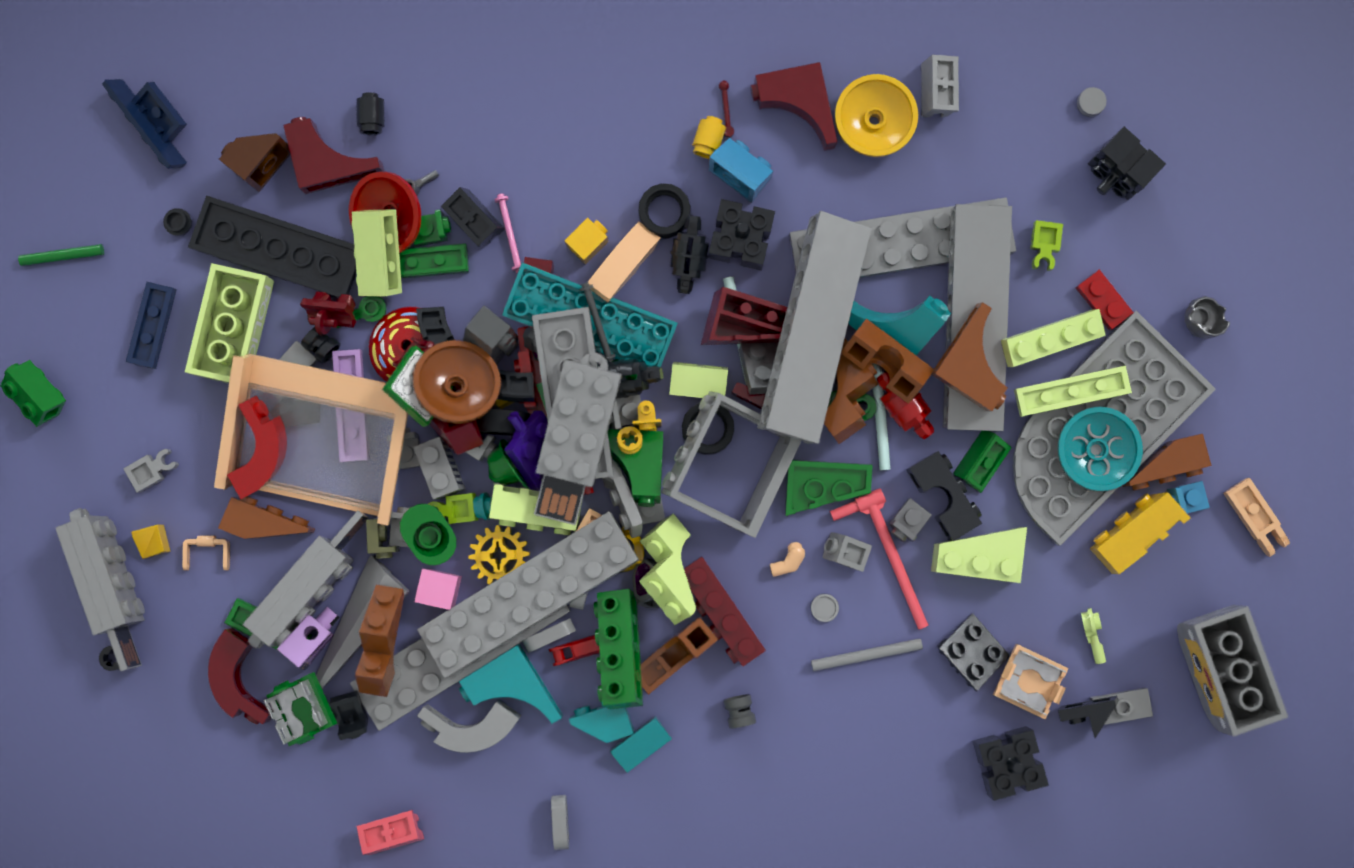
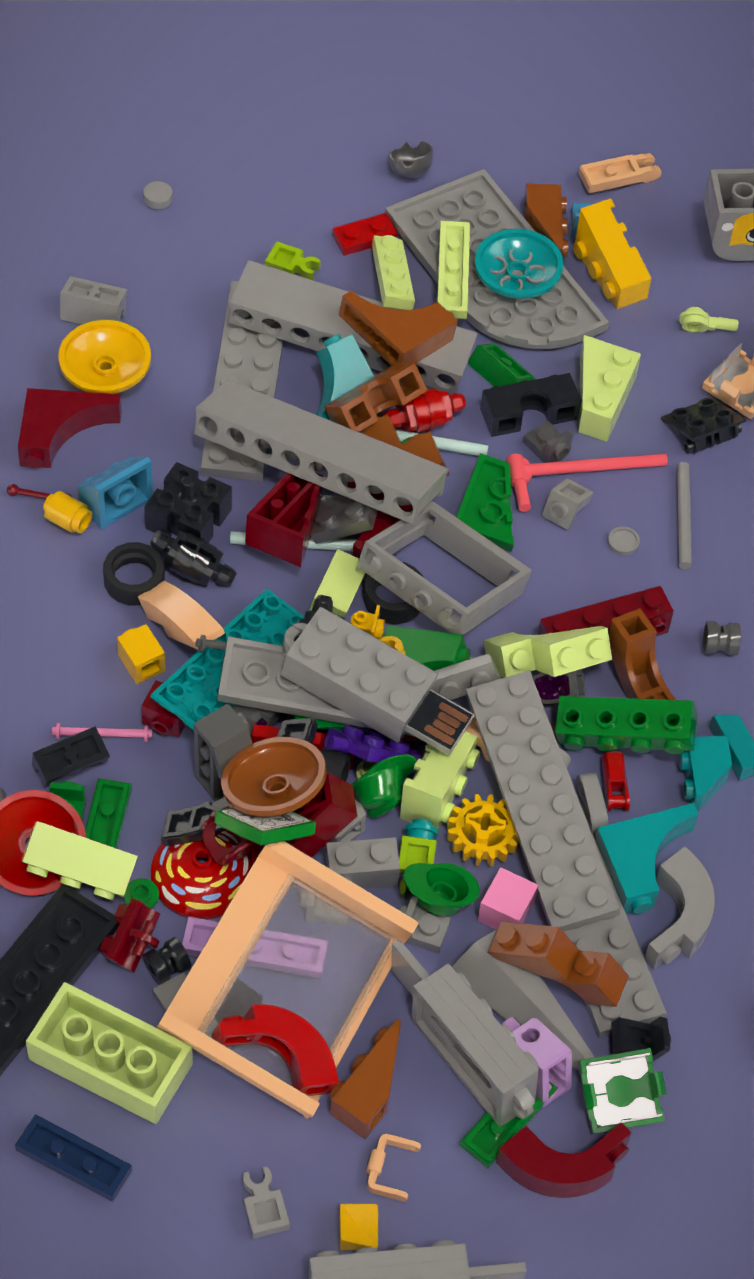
camera: 80 degrees left, 30 degrees down
olive bracket [366,519,400,559] -> none
light nougat arm [770,542,805,577] -> none
black brick [1088,126,1166,200] -> none

